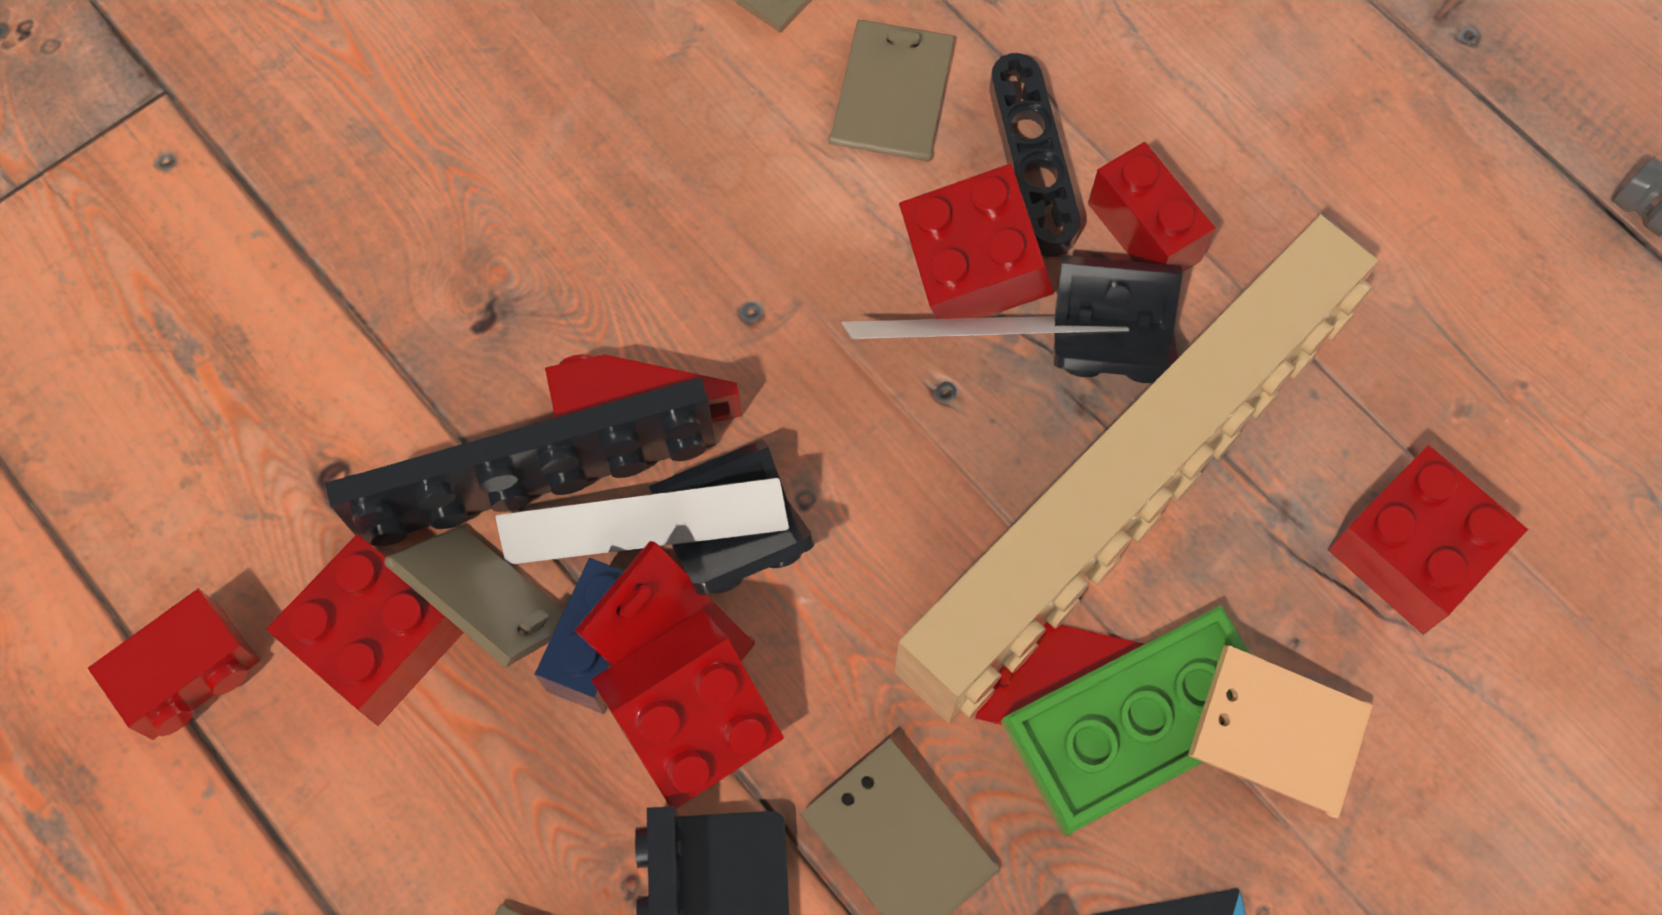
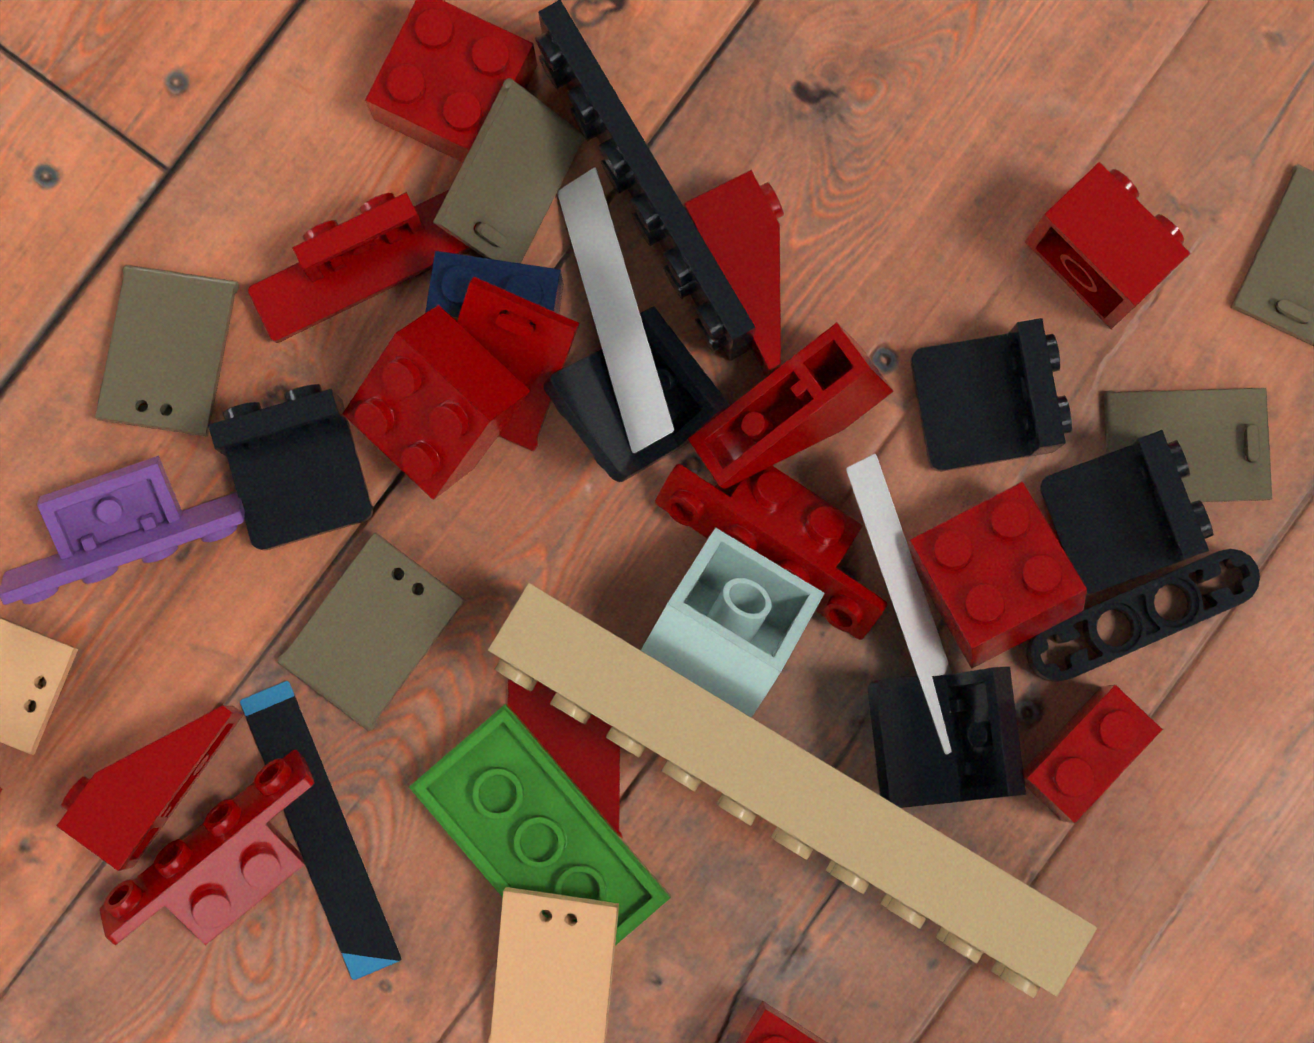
camera: 80 degrees right, 15 degrees up
none -> red bracket [248,189,476,343]
none -> light aqua brick [641,527,825,718]
none -> red bracket [655,464,887,640]
none -> red slope [688,322,894,489]
none -> black bracket [910,318,1072,472]
none -> red brick [1025,162,1191,329]
none -> black bracket [1040,430,1214,594]

